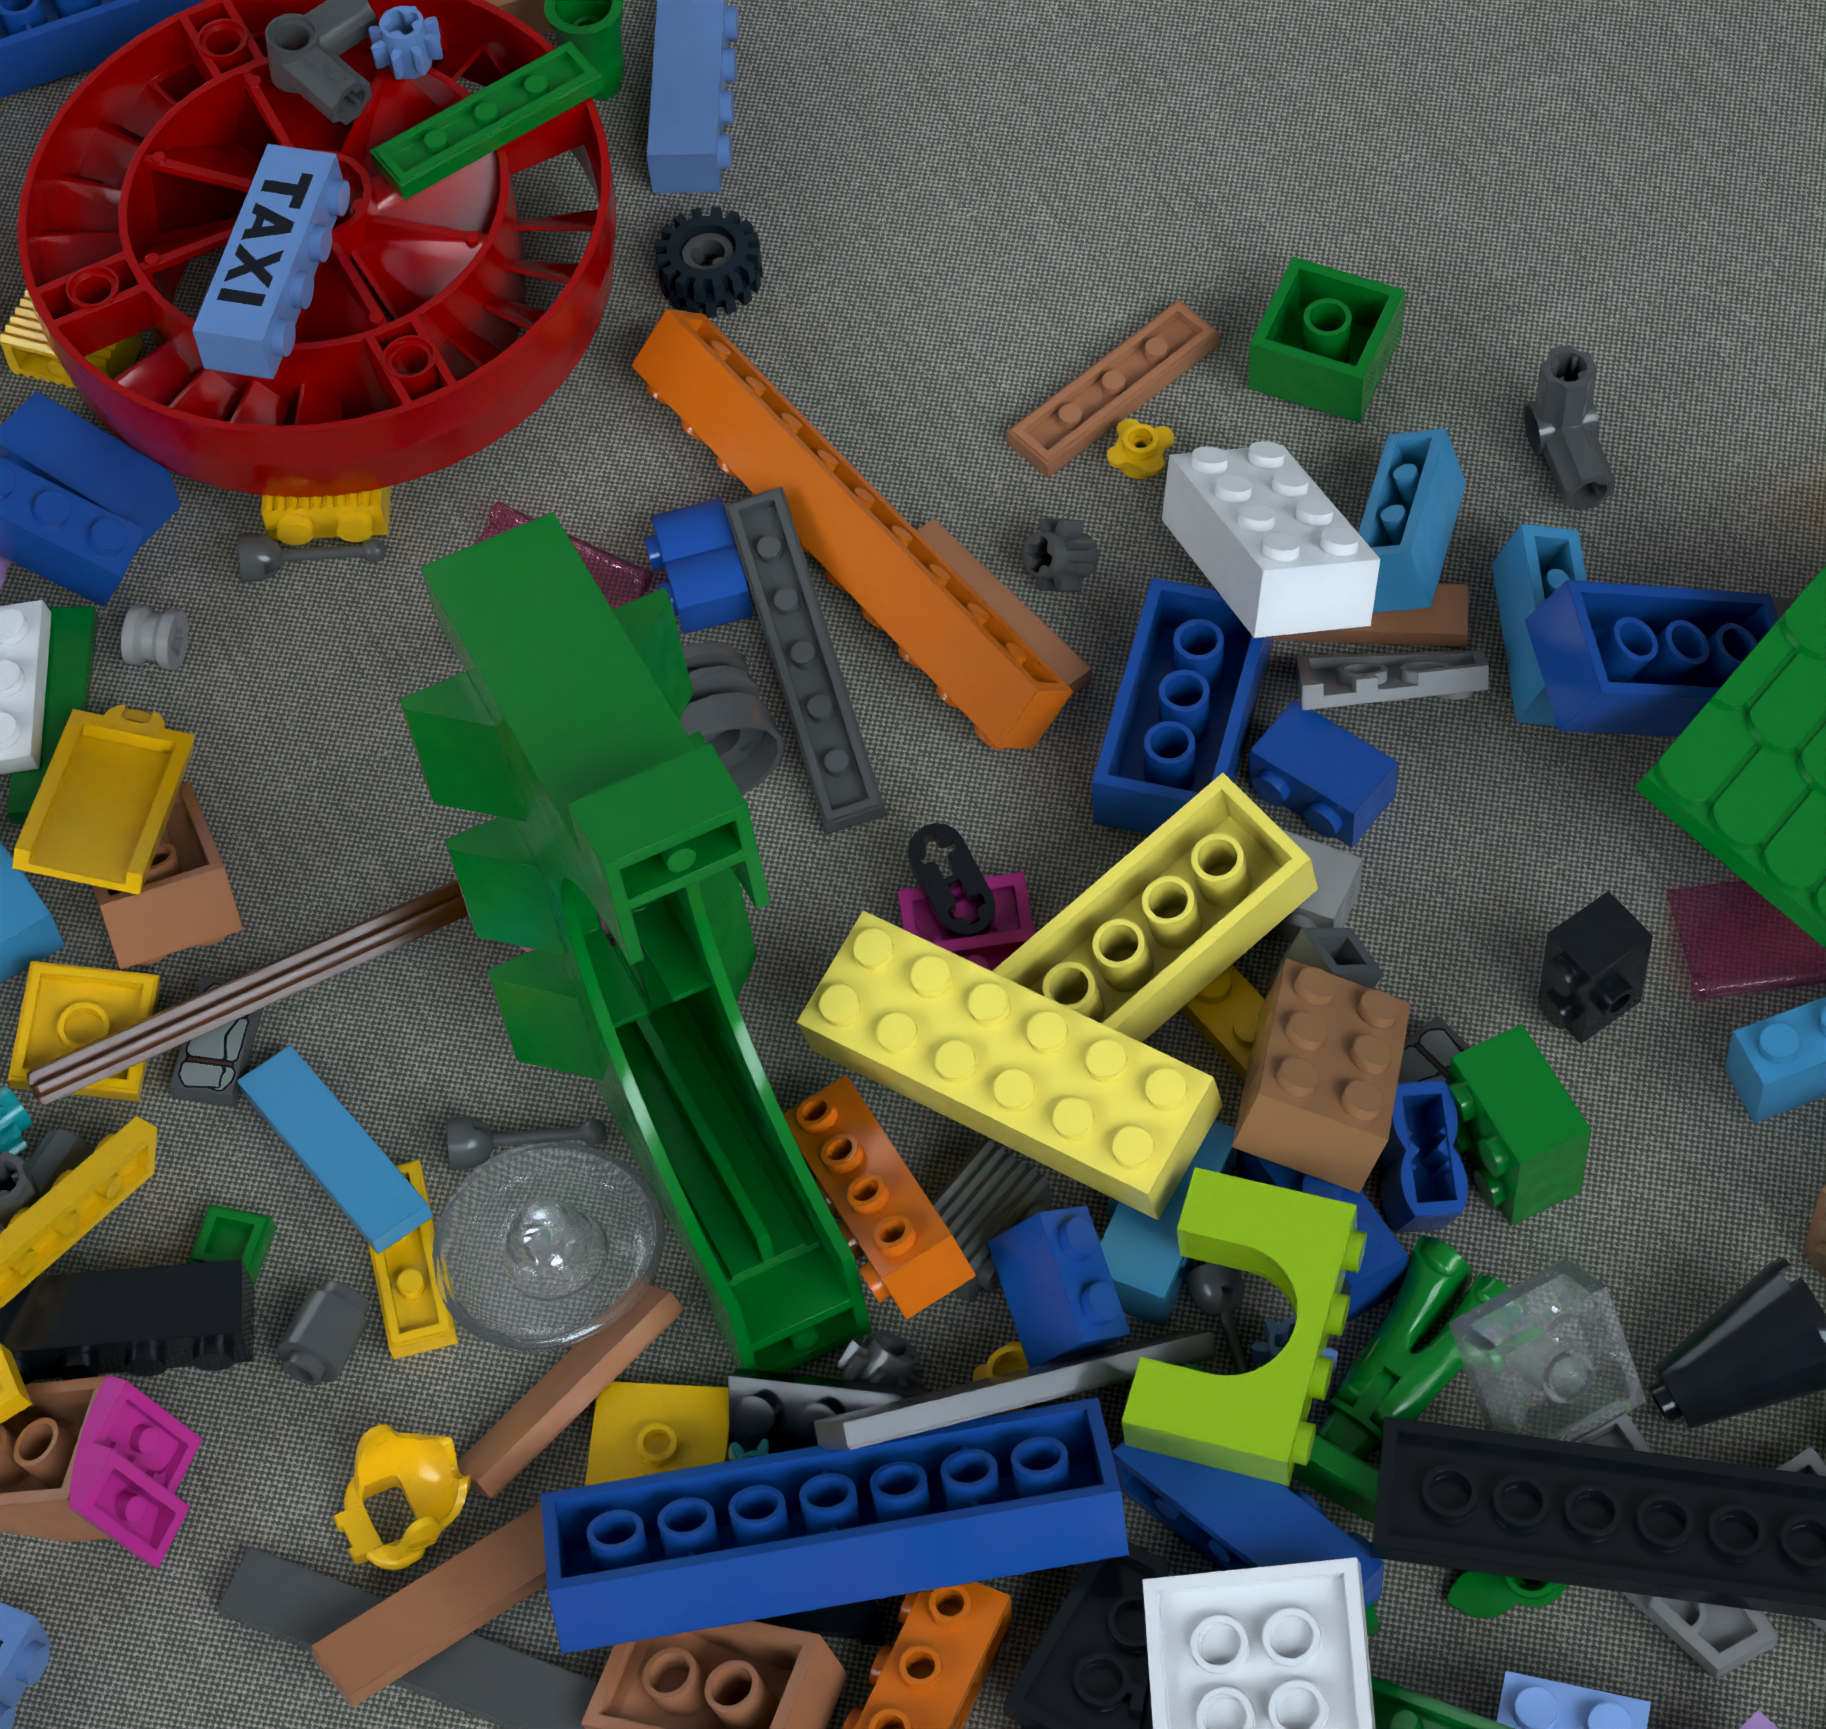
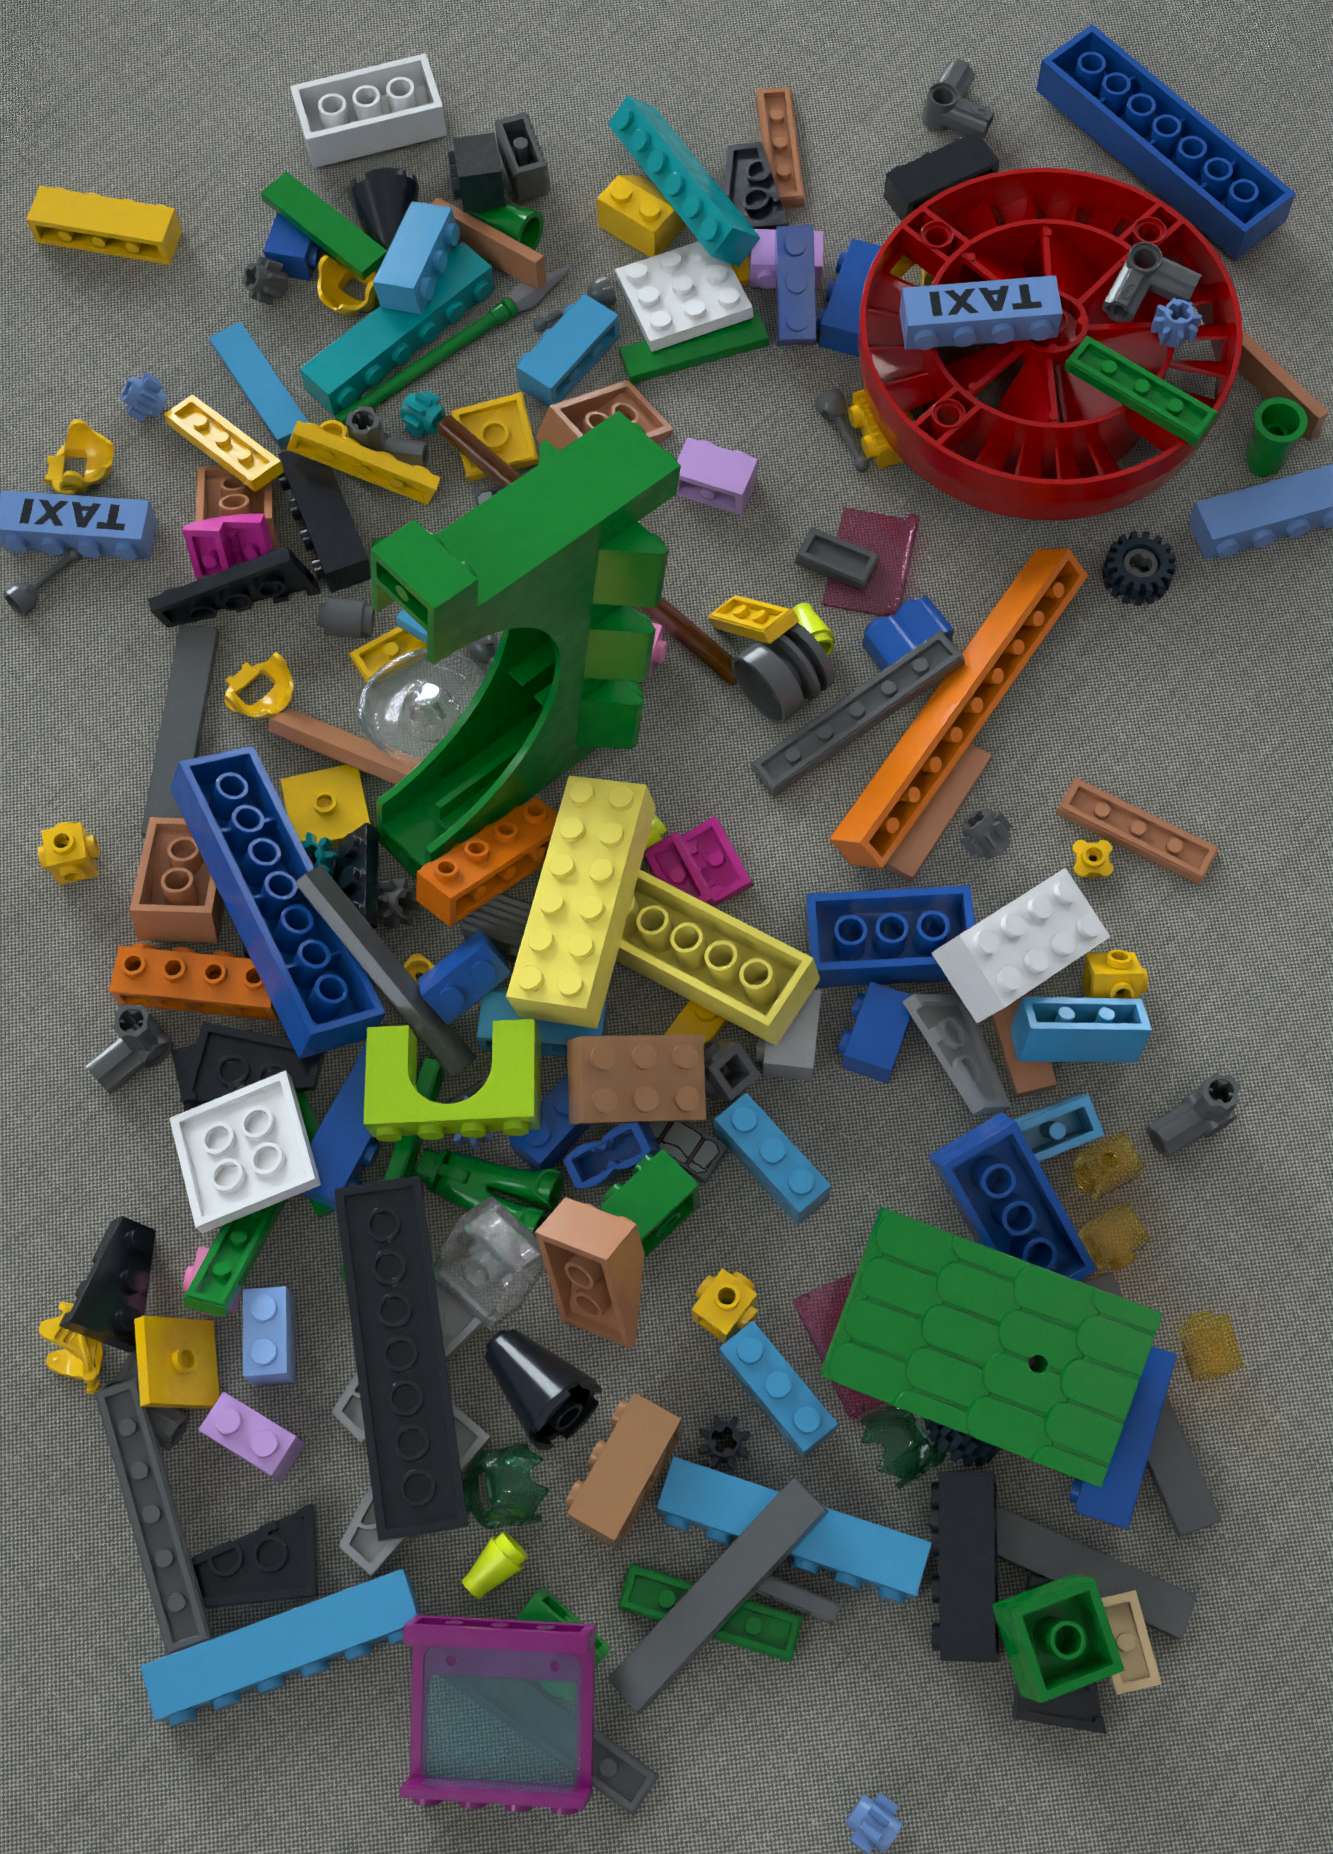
camera: 70 degrees right, 10 degrees up
yellow piece [12,704,195,895] -> none
light grey wheel [121,603,189,670] -> none
nougat tile [311,1503,547,1708] -> none
black beam [908,823,996,939] -> none
green brick [1249,256,1405,423] -> none
black brick [1538,891,1653,1044] -> none
none -> black wing [148,547,321,628]
none -> nougat slope [535,1197,644,1349]
none -> lavender brick [676,437,758,515]
none -> yellow brick [691,1268,759,1343]
none -> dark azure brick [714,1093,831,1226]
none -> clear yellow brick [1073,1131,1146,1201]
none -> clear yellow brick [1078,1201,1151,1272]
none -> yellow brick [1081,950,1148,999]

